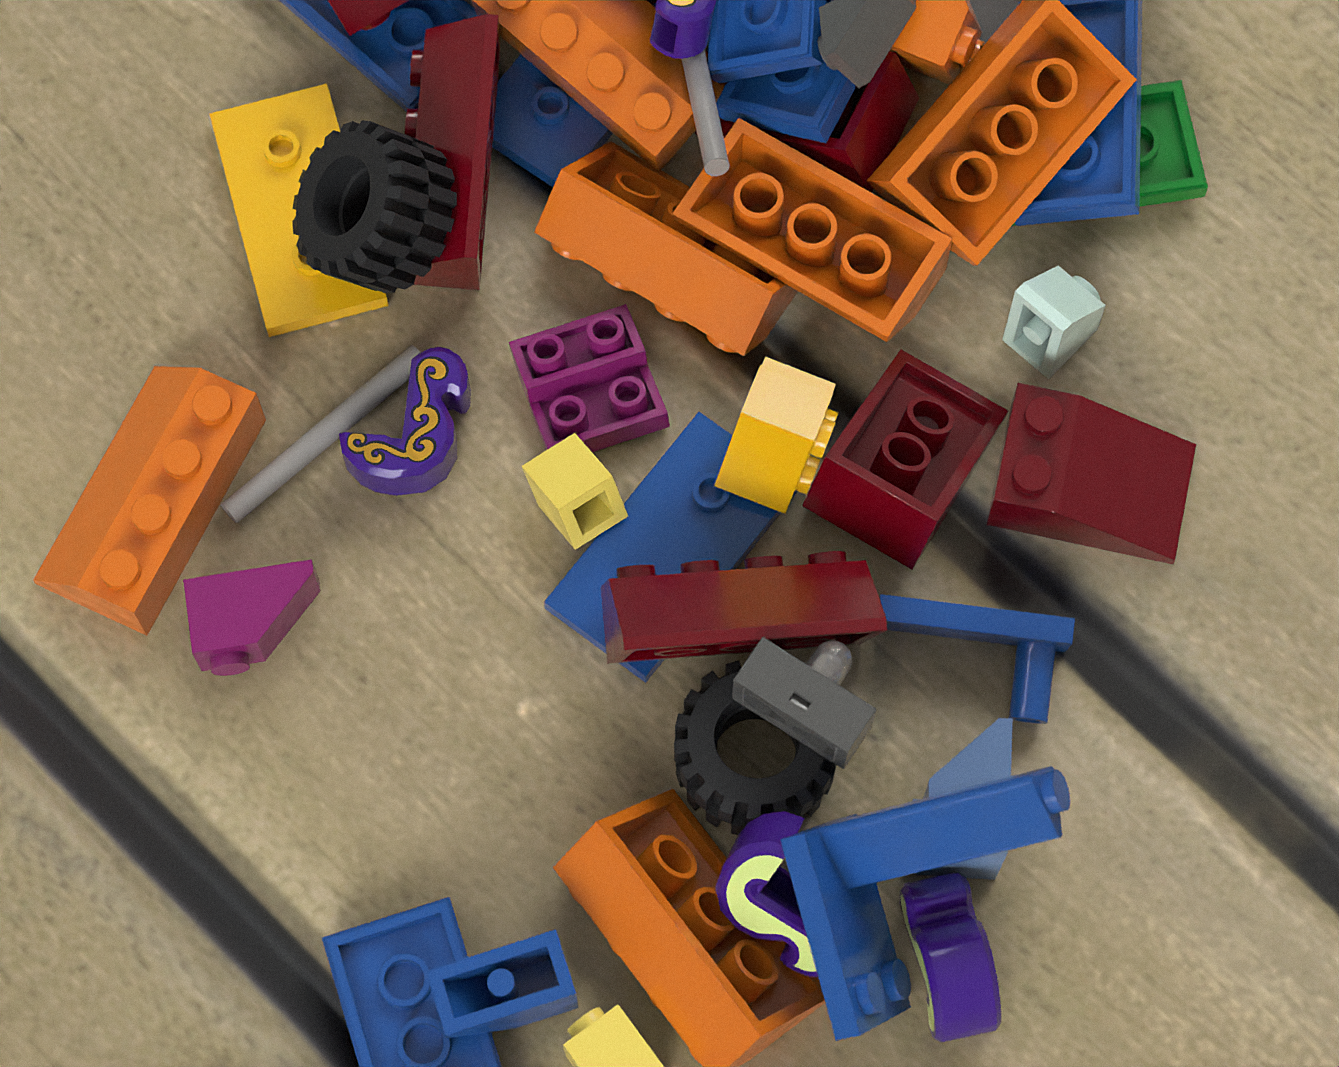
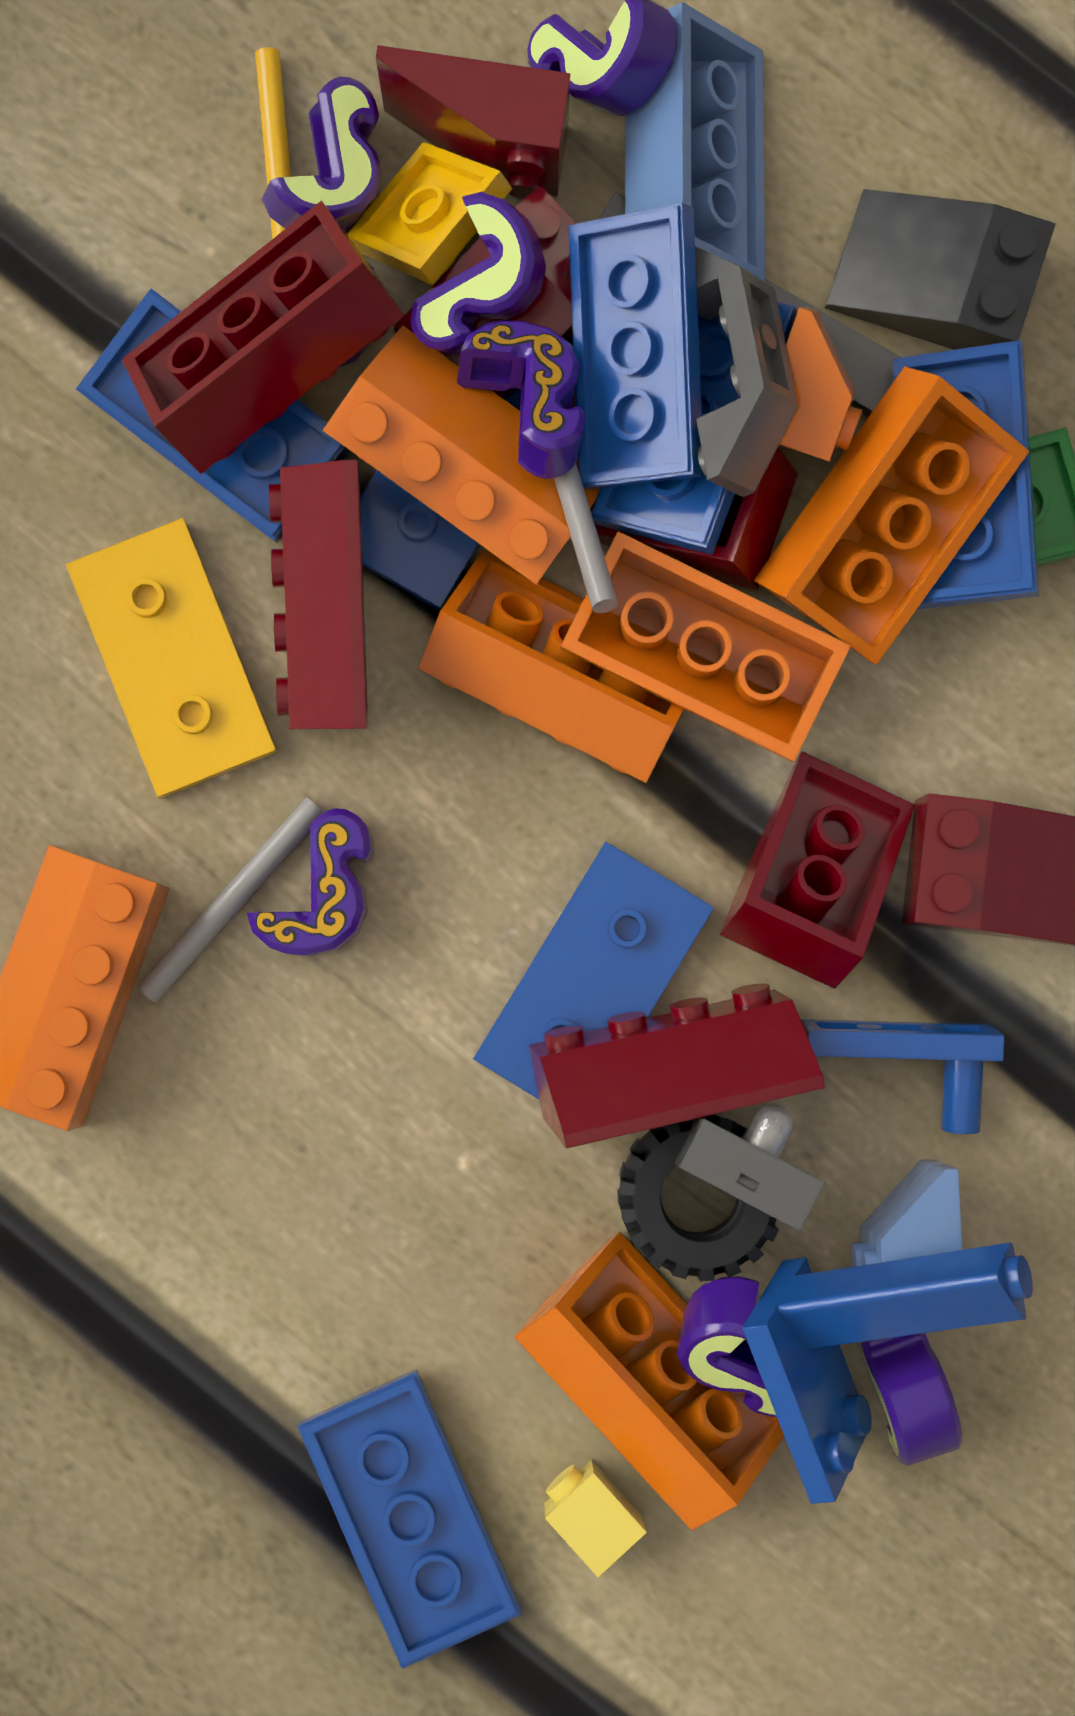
camera: 10 degrees left, 15 degrees up
magenta slope [183,559,321,676] -> none
black tyre [292,120,457,293] -> none
blue slope [426,929,579,1038] -> none
magenta slope [509,304,670,452] -> none
light yellow brick [522,433,628,550] -> none
yellow brick [714,356,839,514] -> none
light aqua slope [1002,266,1106,379] -> none

